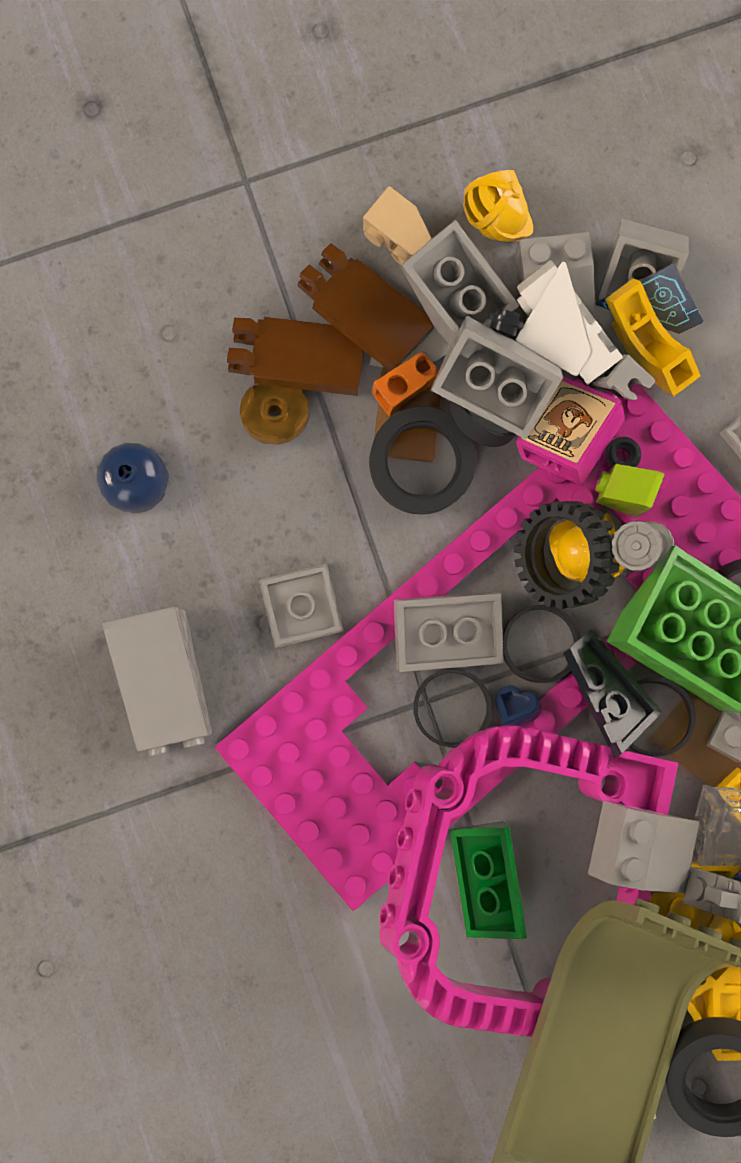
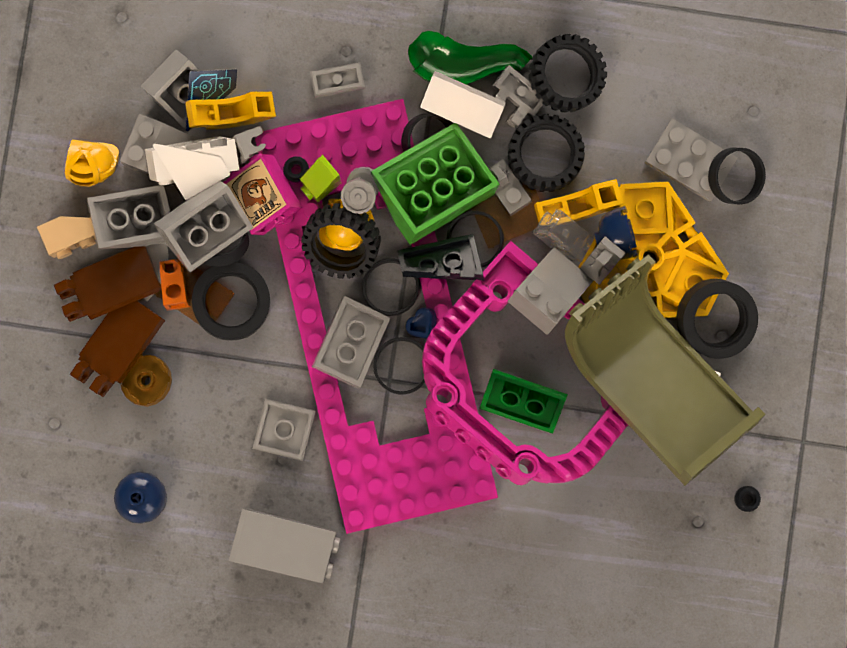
camera: 65 degrees left, 0 degrees up
black plate [489,308,524,337] -> none

